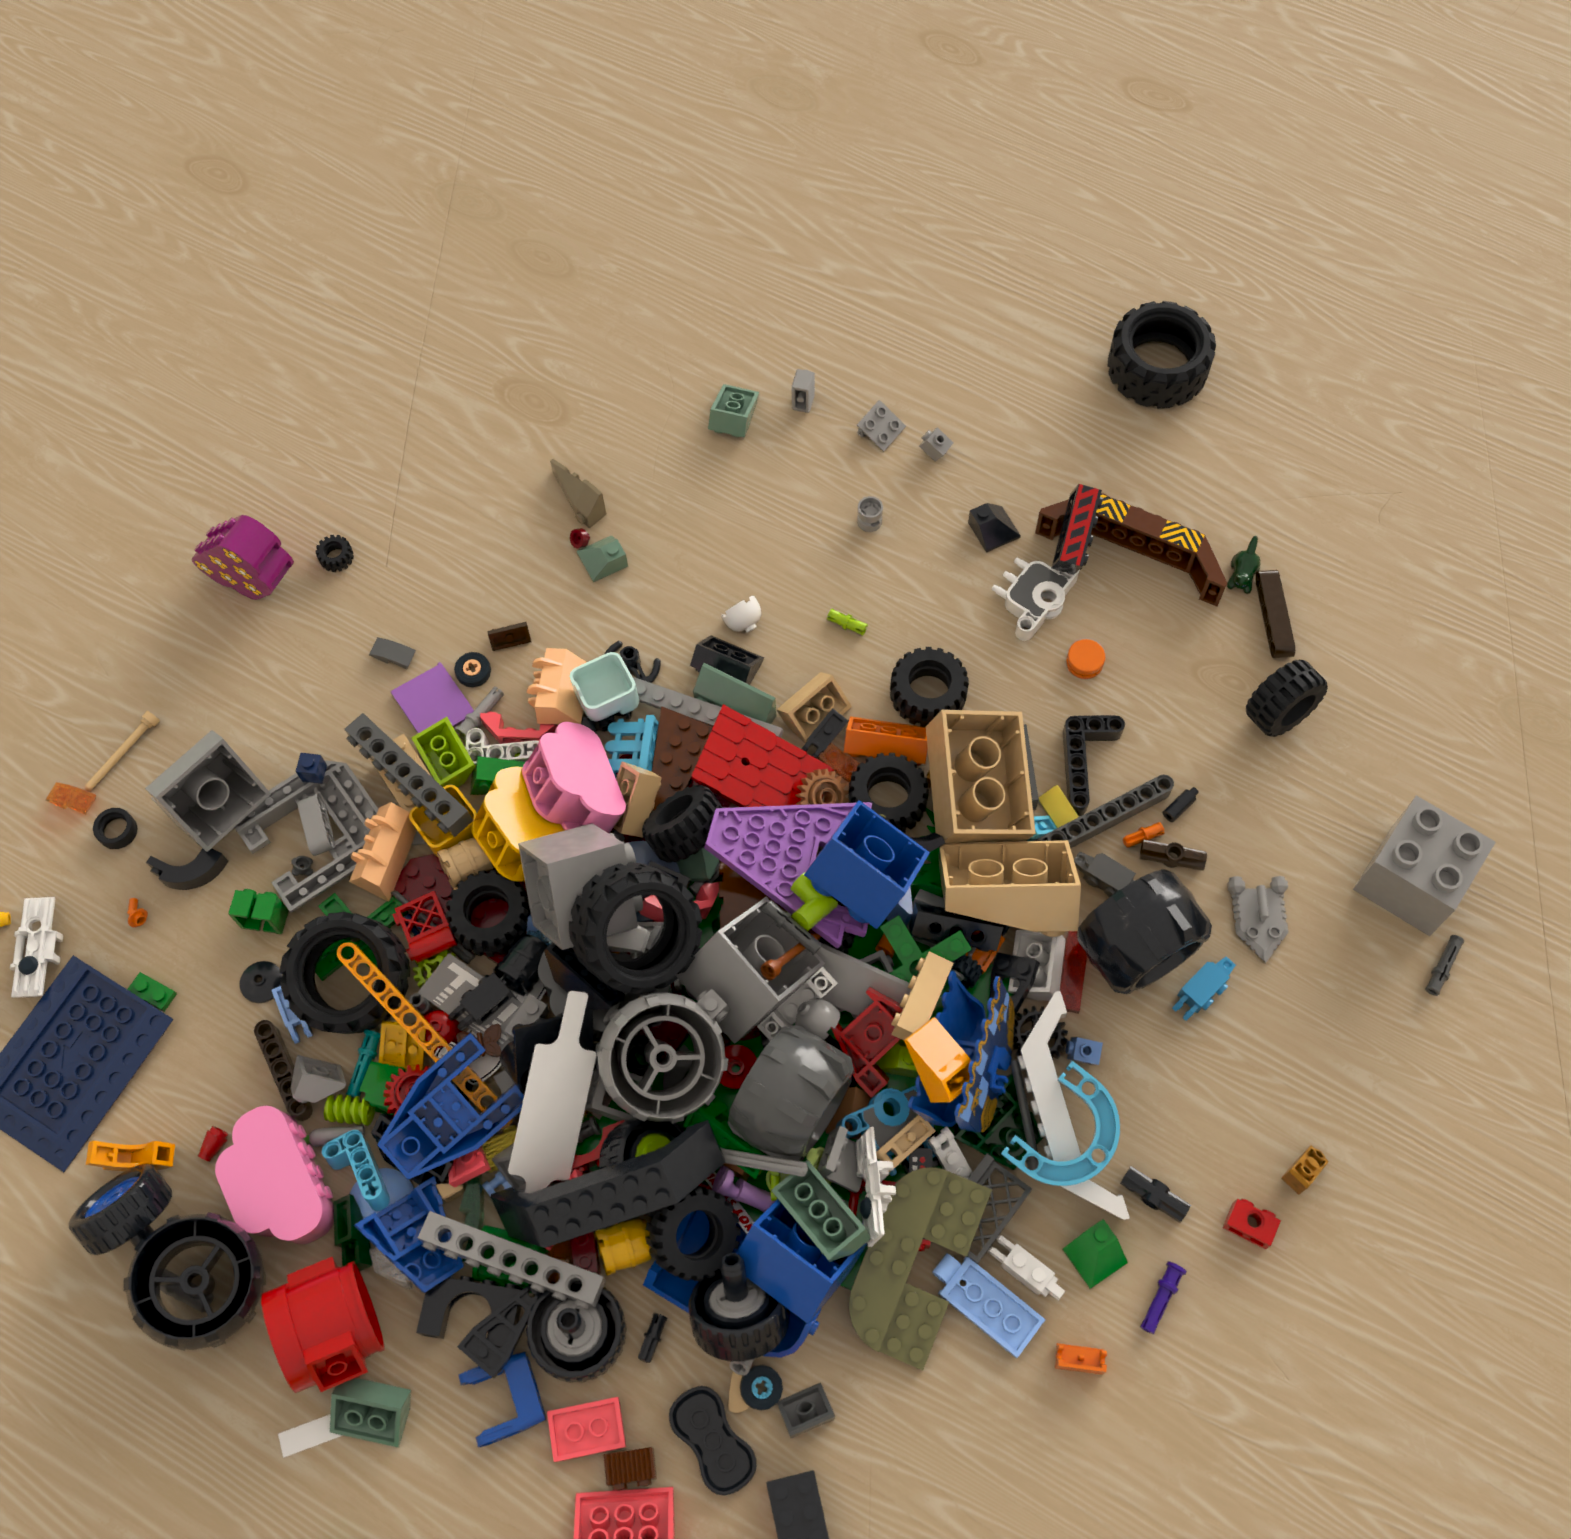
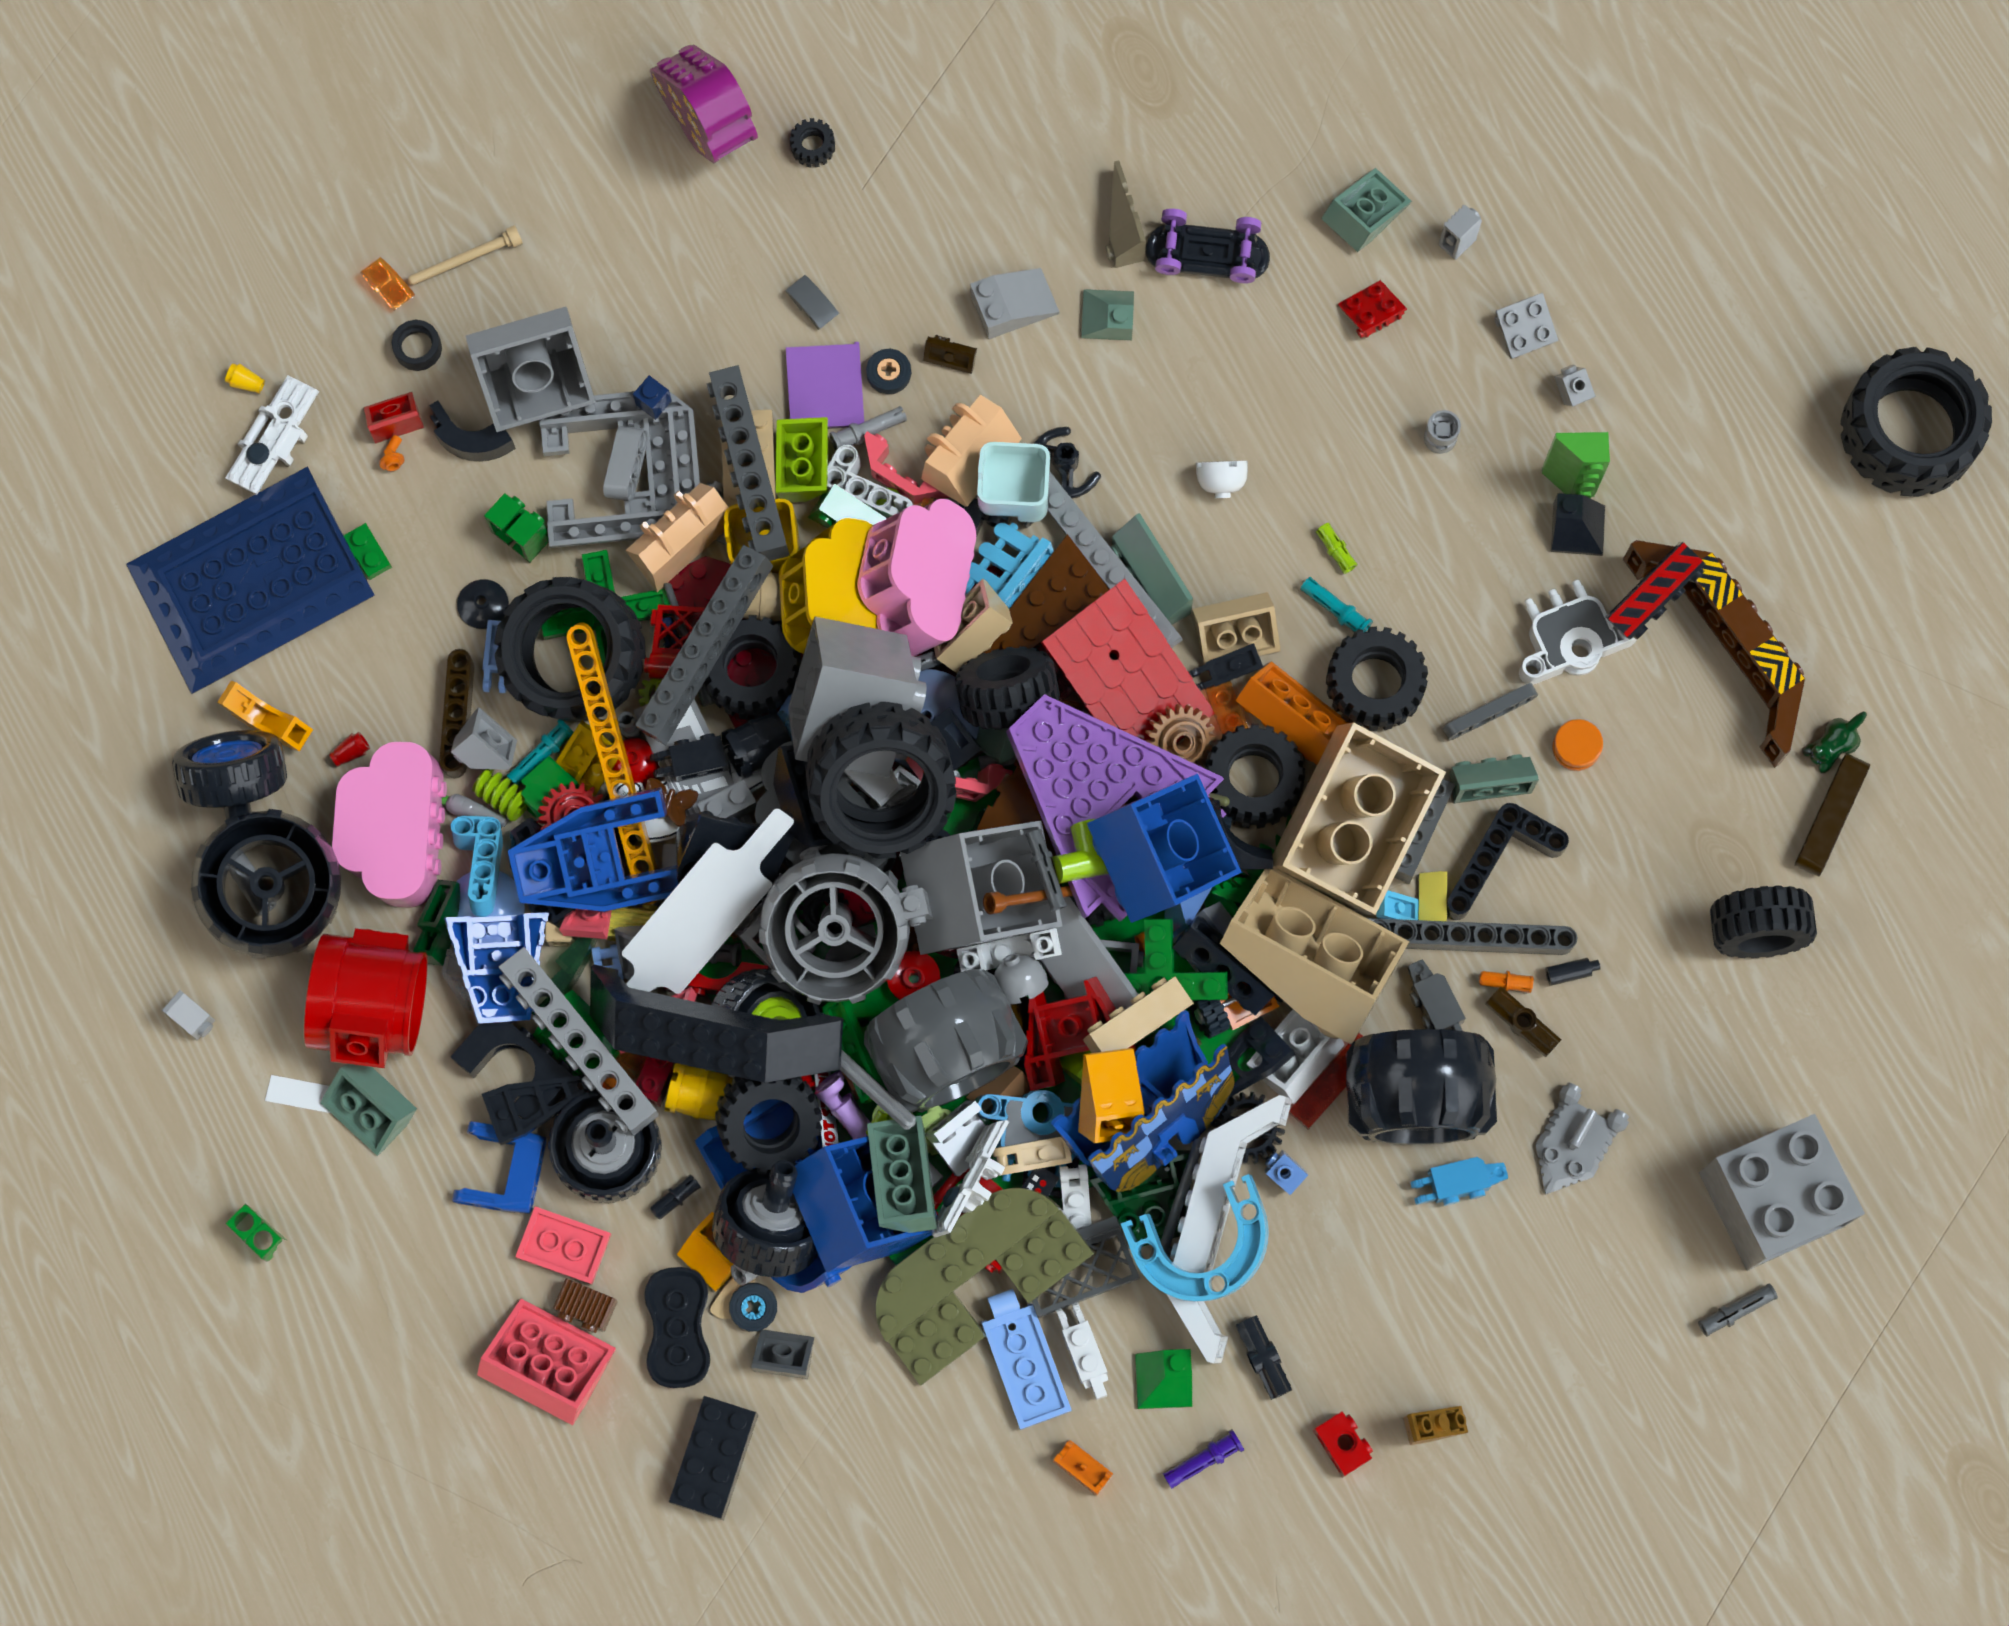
camera: 30 degrees right, 10 degrees up
dark grey plate [291,856,313,876] -> none
dark red tile [570,528,590,549] -> none
black slope [690,635,764,685] -> none
none -> light grey slope [162,990,215,1040]
none -> red slope [364,392,424,444]
none -> dark grey brick [635,545,773,746]
none -> light orange slope [677,1212,734,1292]
none -> light grey slope [970,268,1059,339]
none -> black piece [1145,209,1270,283]
none -> teal pin [1300,577,1373,632]
none -> red hinge [1338,280,1407,338]
none -> dark grey beam [1443,683,1538,740]
none -> sand green slope [1449,754,1539,804]
none -> bright green slope [1542,432,1610,498]

